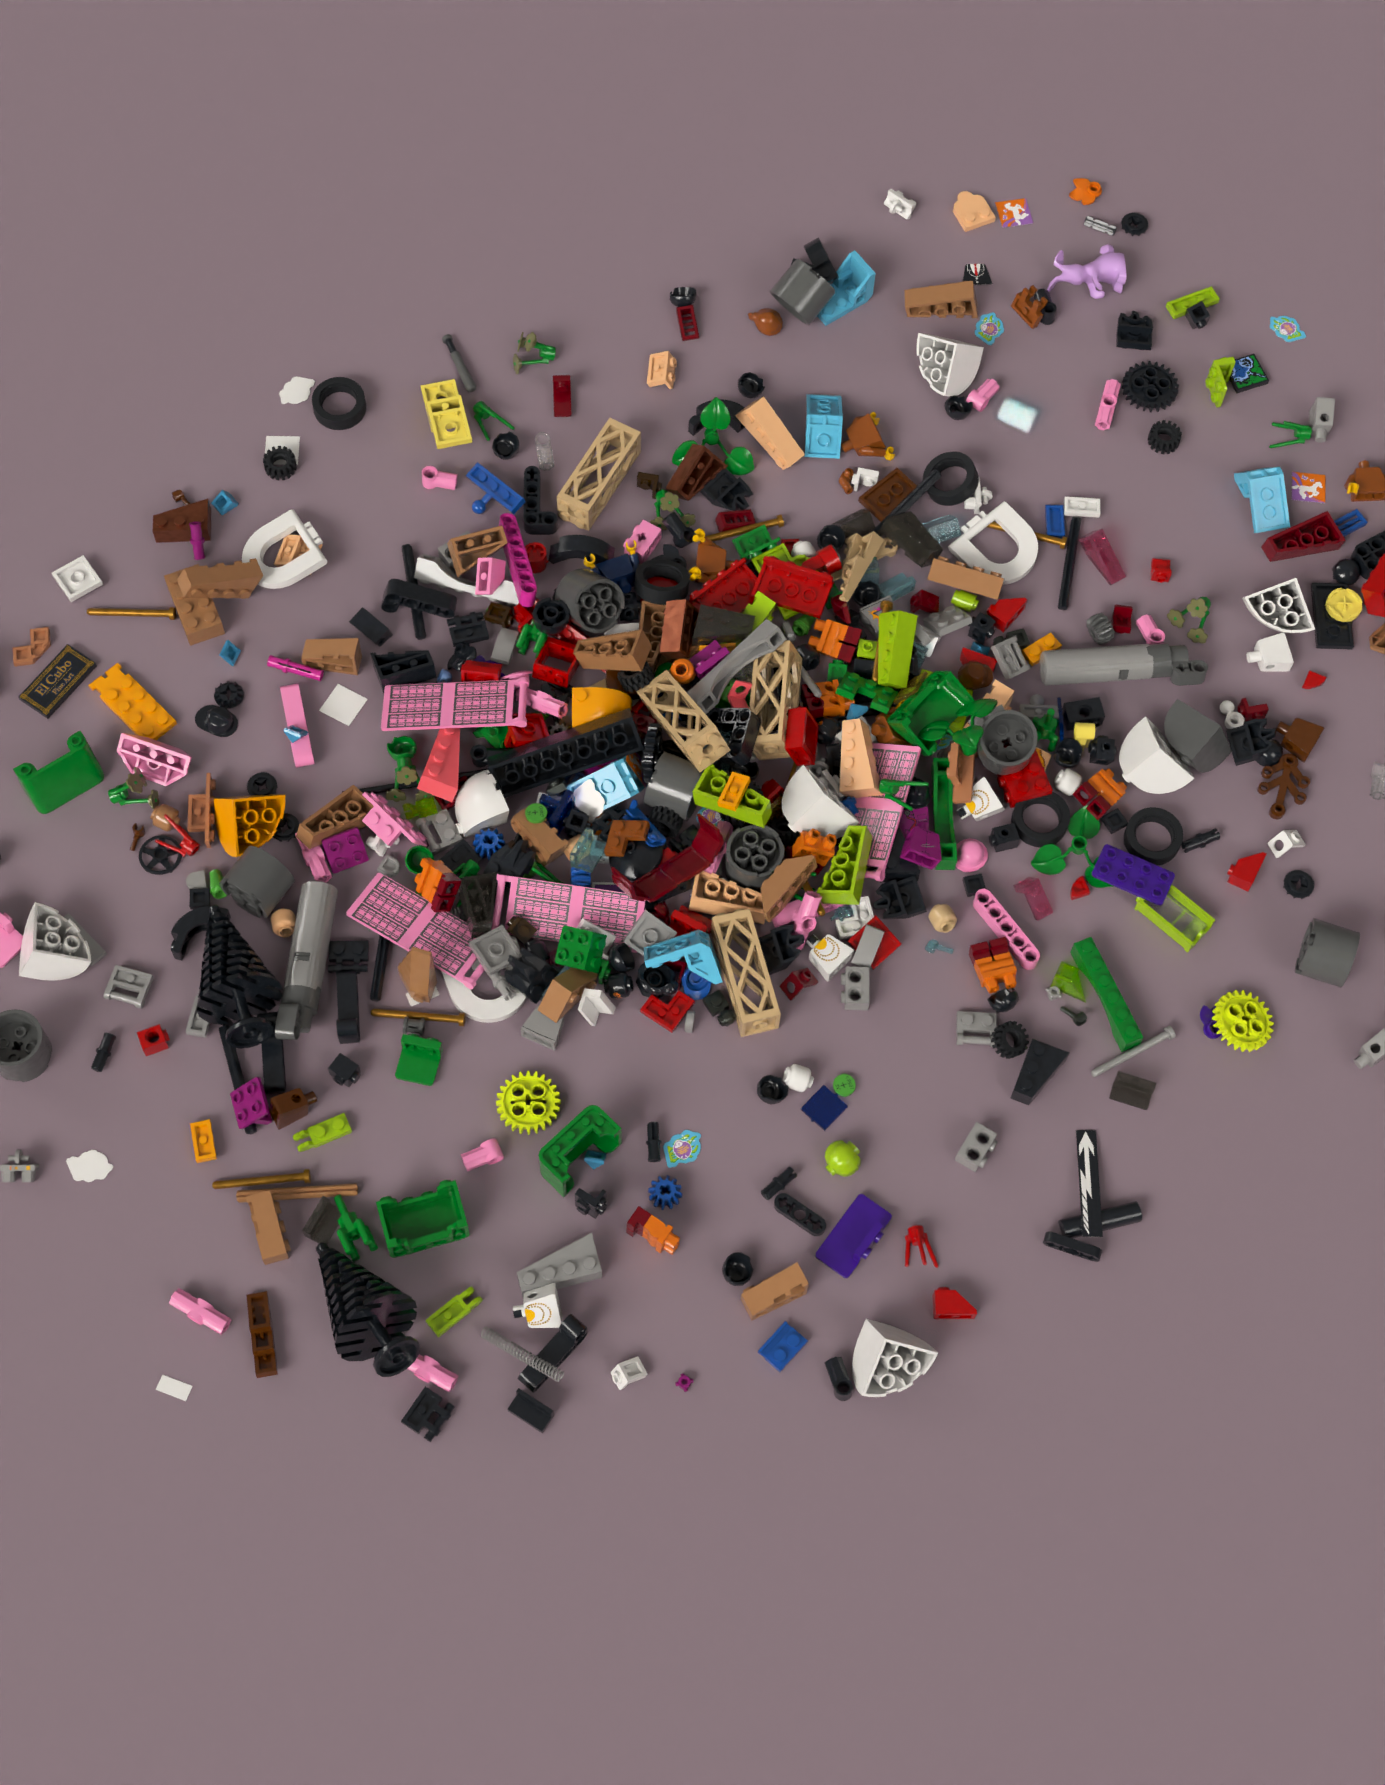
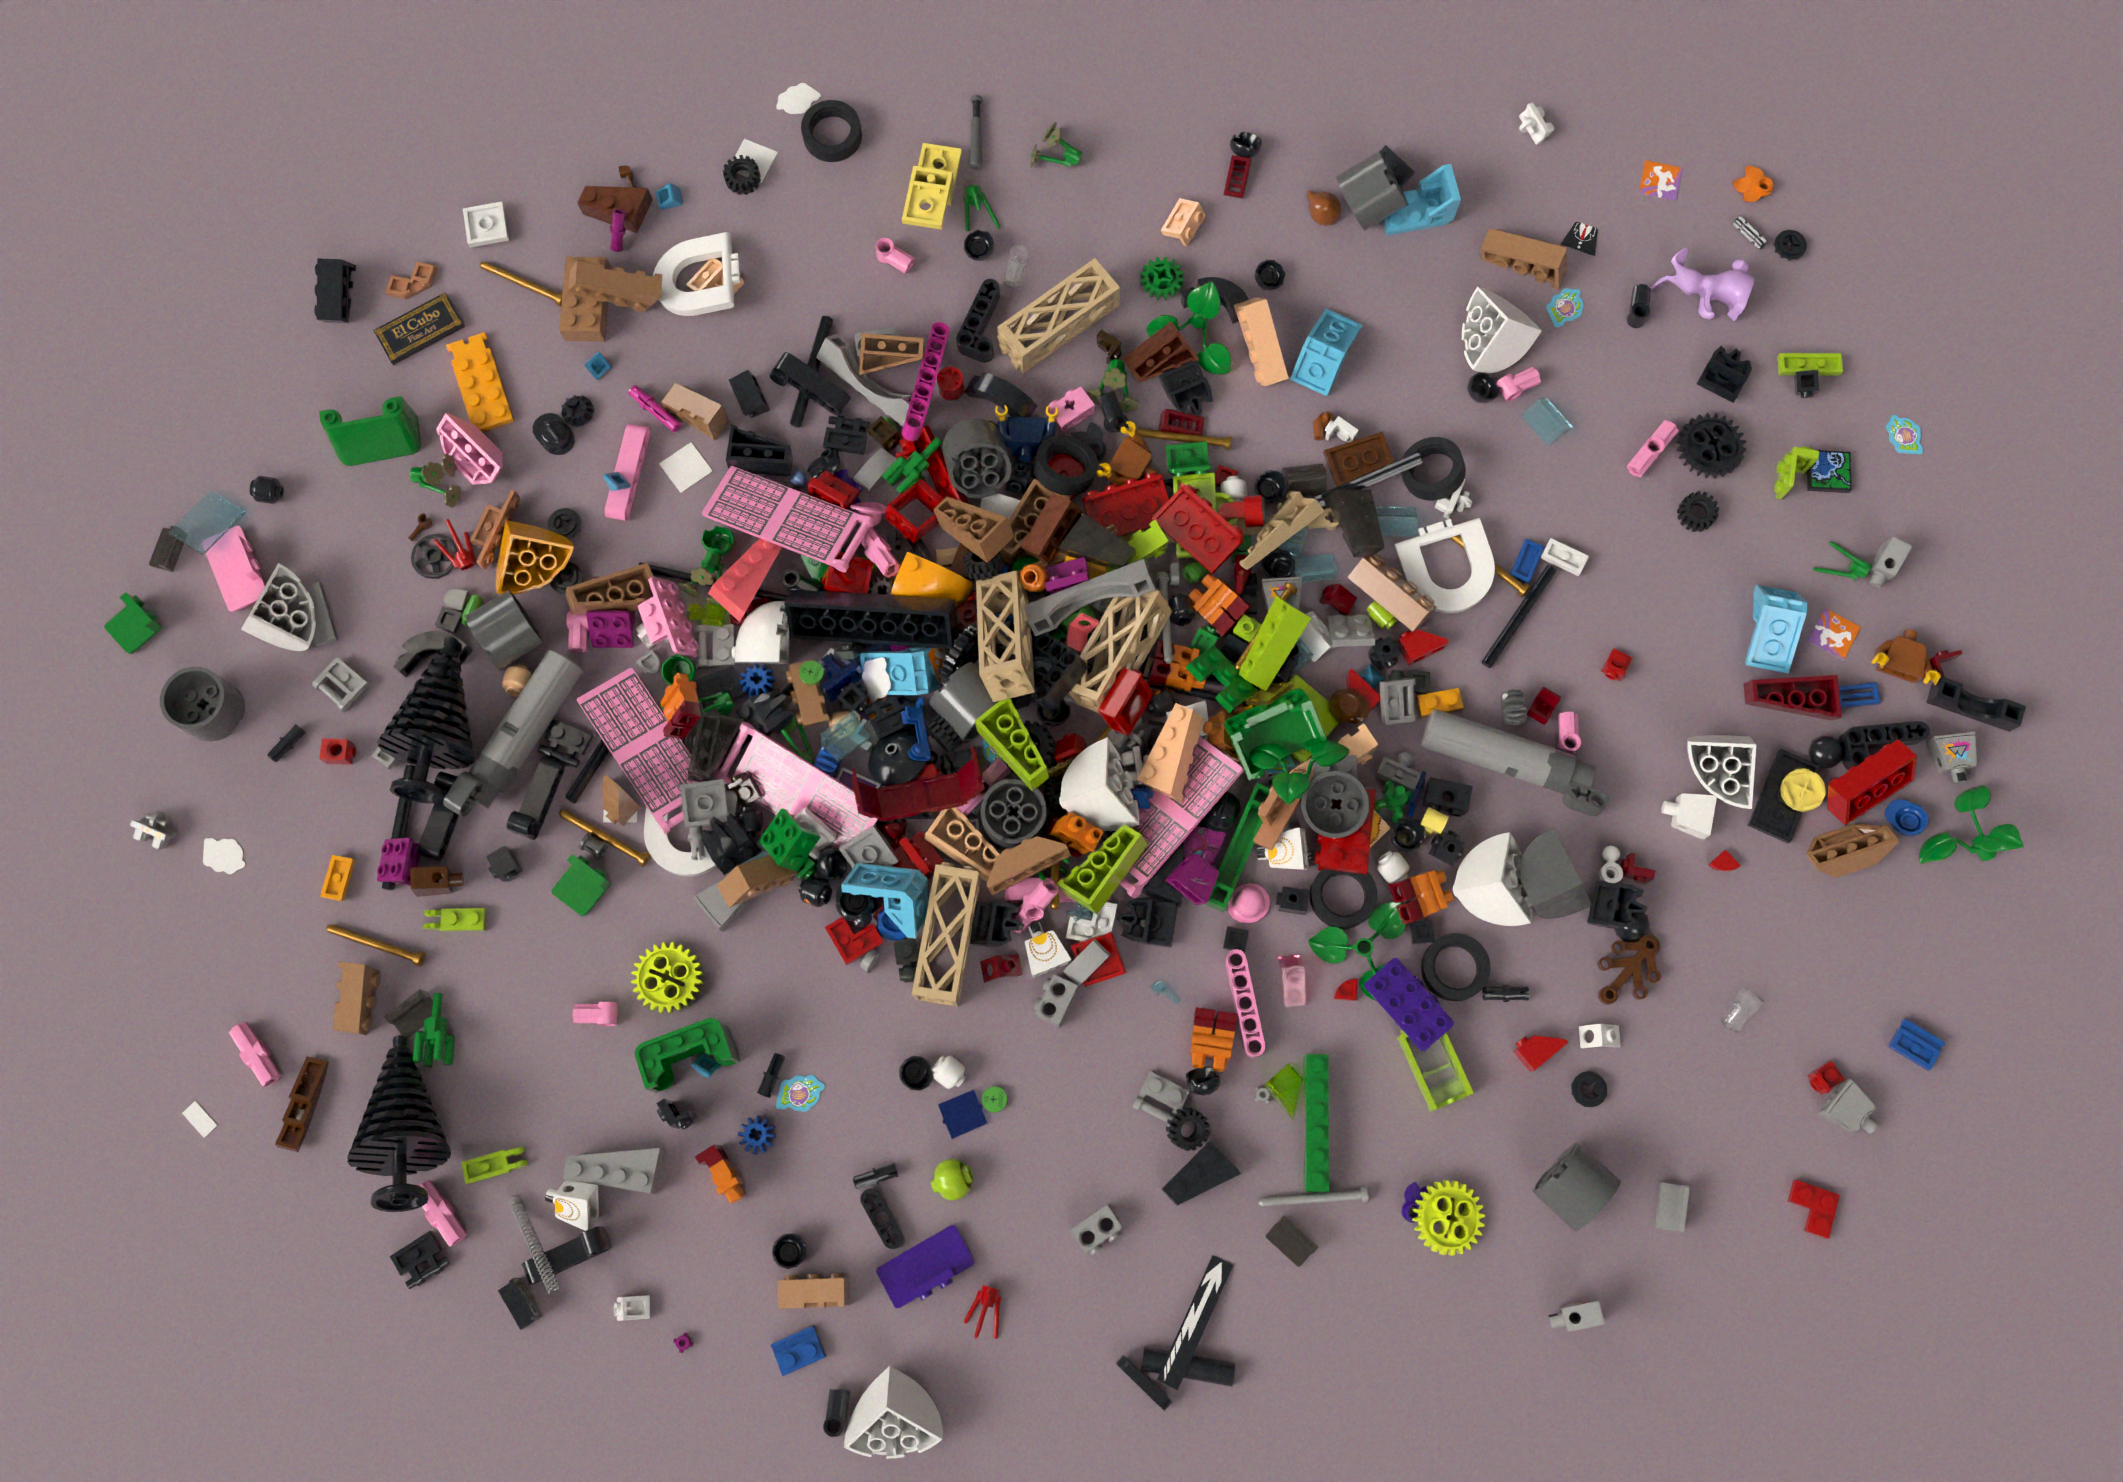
camera: 30 degrees right, 10 degrees up
medium nougat head [150,804,181,832] -> none
medium nougat axle [236,1183,358,1203] -> none
green windscreen [376,1180,470,1258] -> none
blue plate [466,462,526,514] -> none
bright pink slope [475,558,506,595] -> none
black cylinder [533,597,570,635] -> none
dark red bracket [553,375,572,417] -> none
white panel [578,988,616,1026] -> none
dark orange plate [604,820,650,857] -> none
light orange plate [717,772,751,812] -> none
black arch [804,237,839,283] -> none
dark orange torso [841,412,895,461] -> none
dark azure slope [846,704,869,720] -> none
green plant [879,778,929,811] -> none
light grey beam [915,622,932,646] -> none
tan head [928,904,957,933] -> none
red slope [932,1287,977,1319] -> none
light nougat plate [953,191,996,232] -> none
dark orange plate [1011,285,1048,329] -> none
pearl dark grey hand [1060,1006,1087,1026] -> none
clear pink slope [1079,529,1126,585] -> none
olive plant [1167,596,1211,644] -> none
reddish brown torso [1276,718,1324,763] -> none
none -> green gear [1140,257,1184,301]

